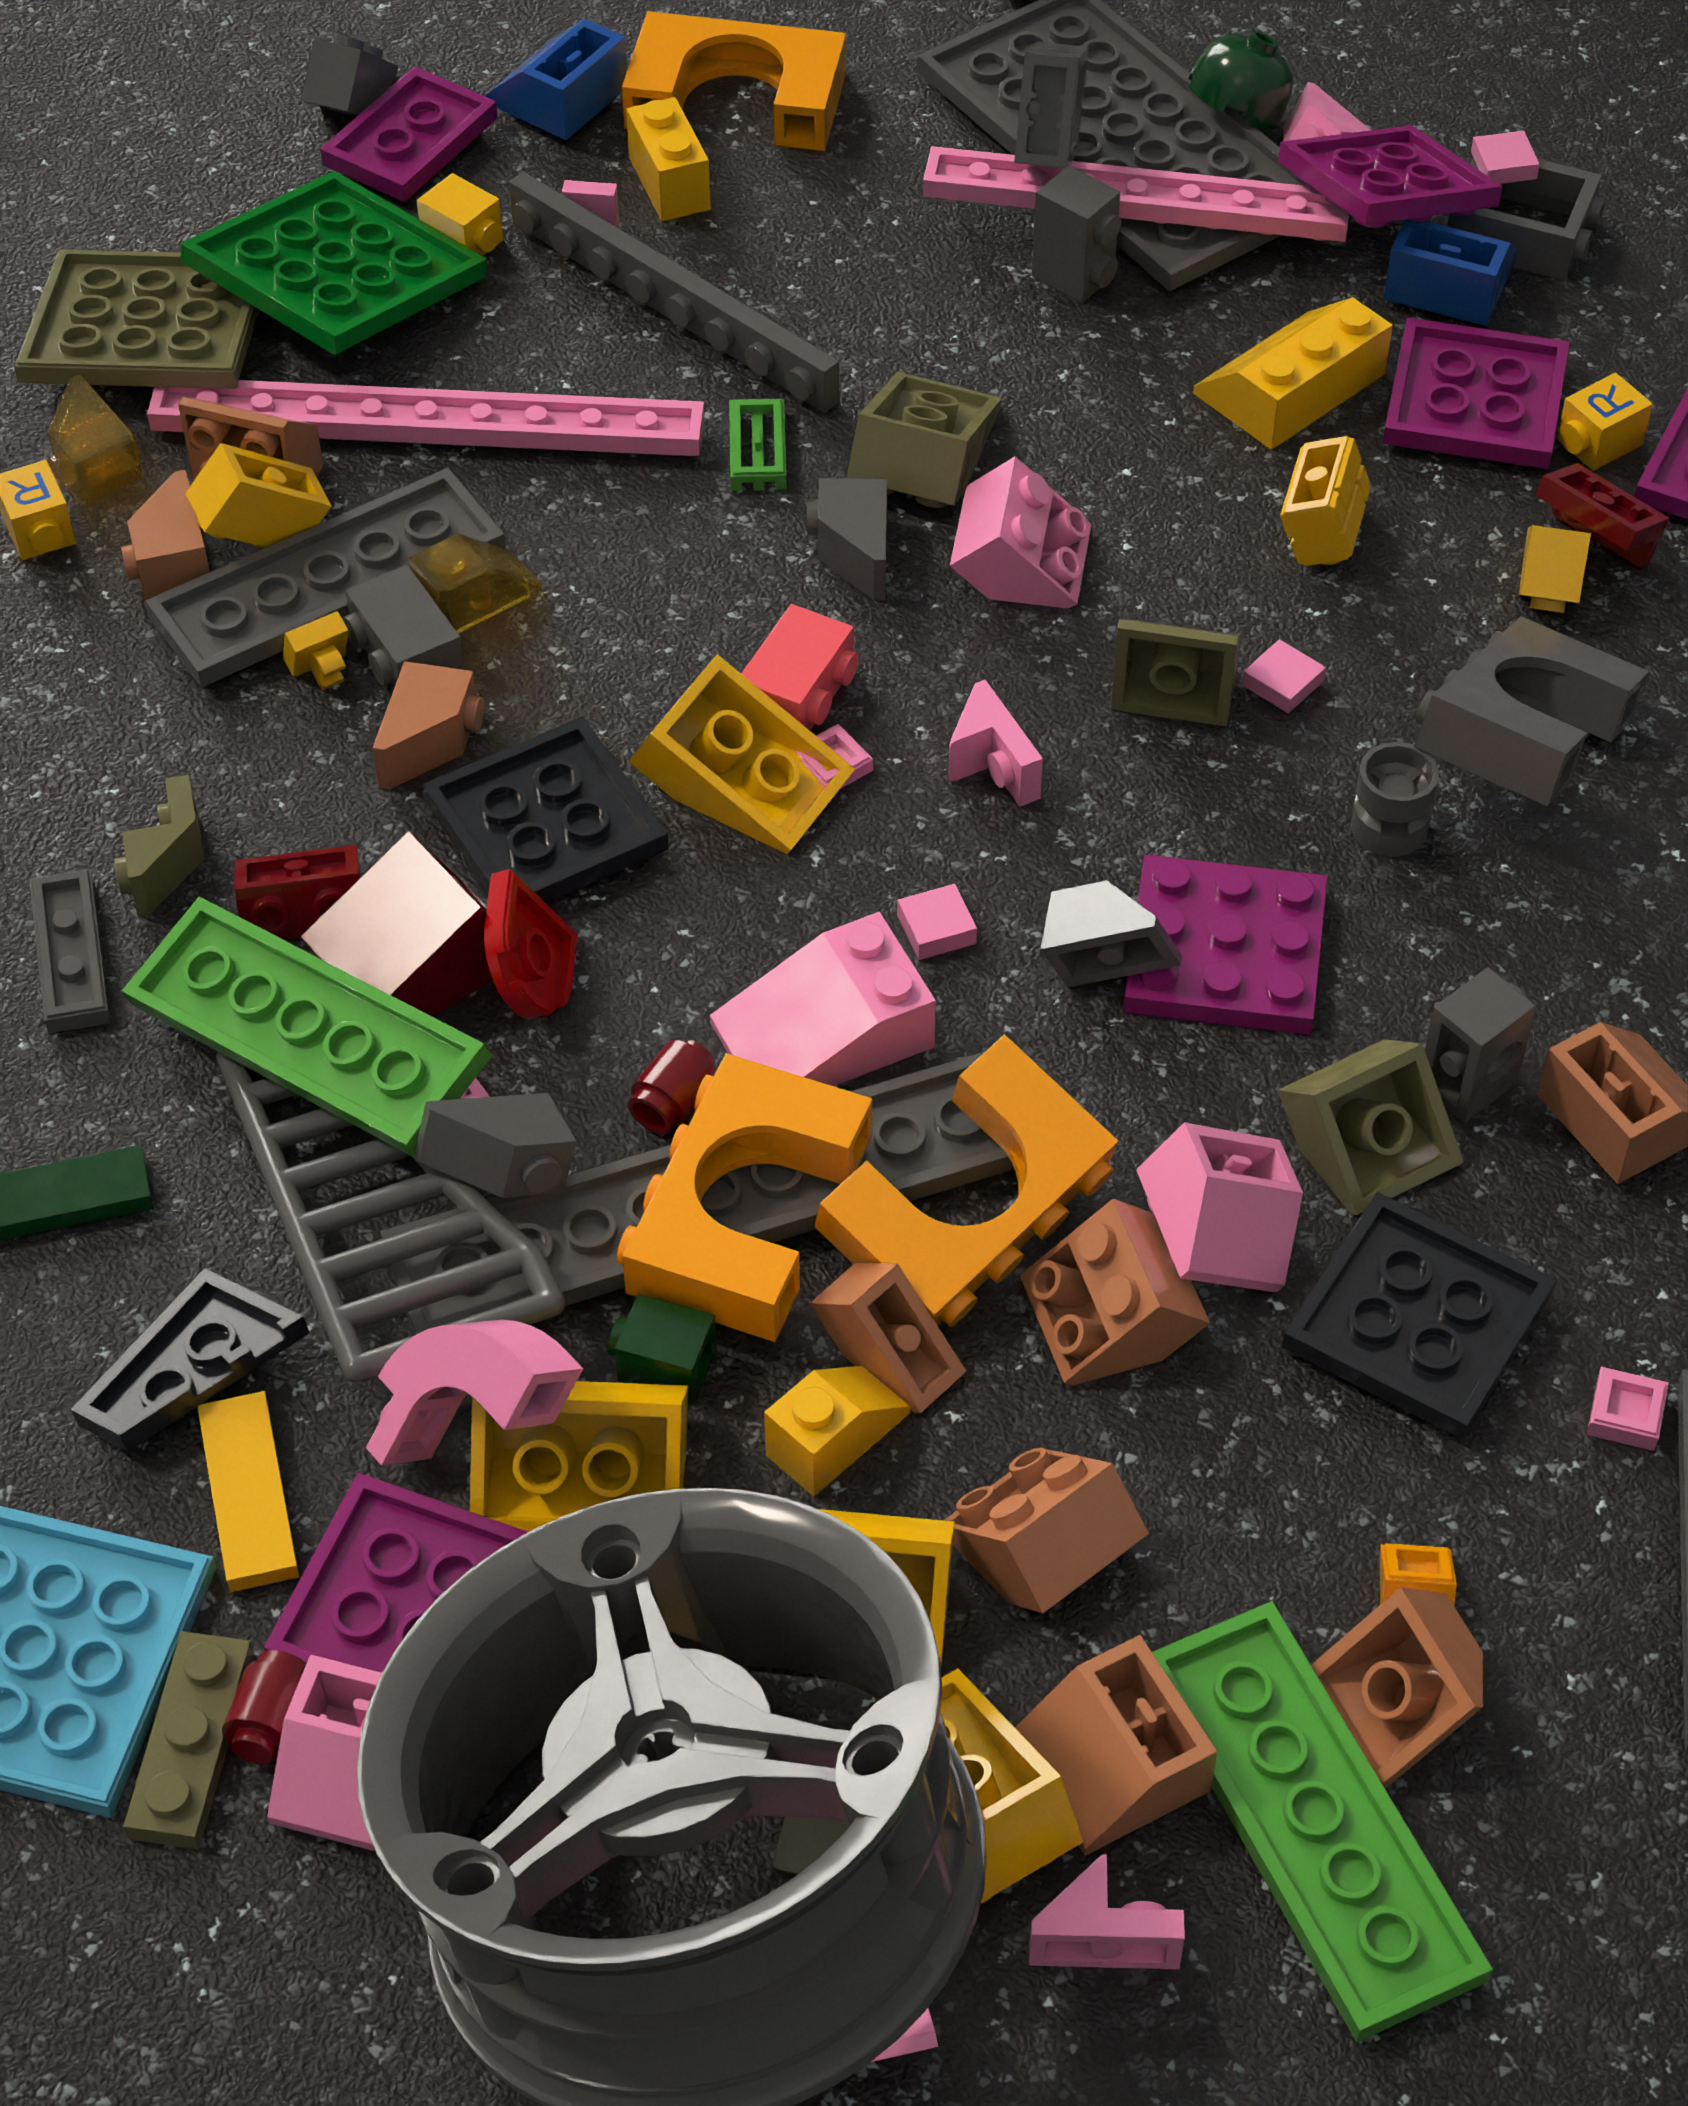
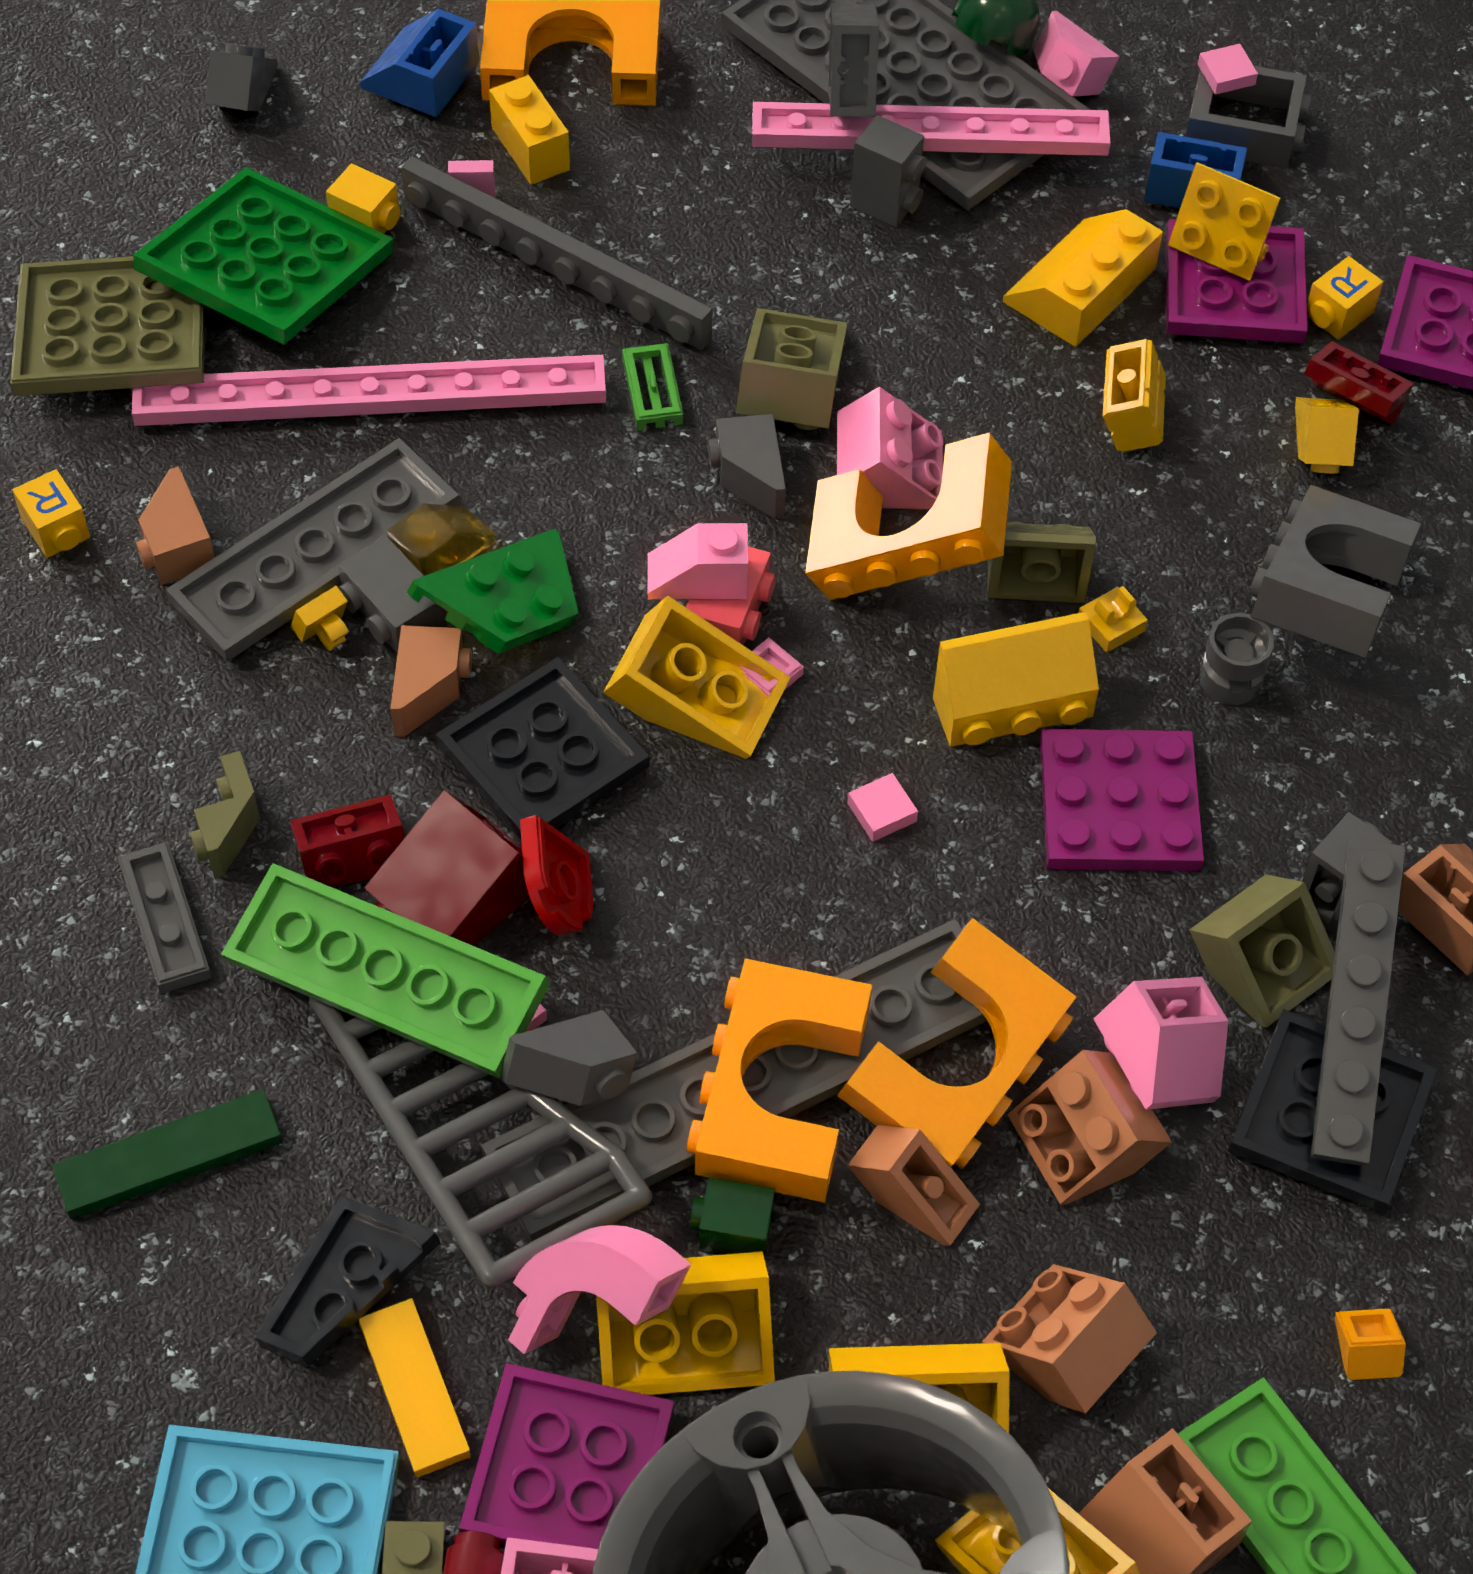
camera: 10 degrees left, 5 degrees up
clear yellow slope [48,374,143,505] -> none
nougat slope [178,397,323,481] -> none
yellow brick [185,443,332,549] -> none
magenta plate [320,66,498,202] -> none
dark red brick [627,1040,717,1135] -> none
bright pink slope [710,912,936,1086] -> none
yellow slope [764,1366,910,1497] -> none
bright pink slope [949,680,1043,807] -> none
dark grey slope [1041,880,1182,987] -> none
bright pink tile [1242,639,1326,714] -> none
magenta plate [1277,125,1503,228] -> none
nougat slope [1311,1587,1483,1789] -> none
none -> green wing [407,528,579,654]
none -> bright pink slope [648,523,748,600]
none -> light orange arch [806,432,1012,600]
none -> yellow slope [933,612,1099,747]
none -> yellow tile [1078,586,1148,653]
none -> yellow hinge [1168,162,1281,281]
none -> dark grey plate [1310,838,1405,1167]

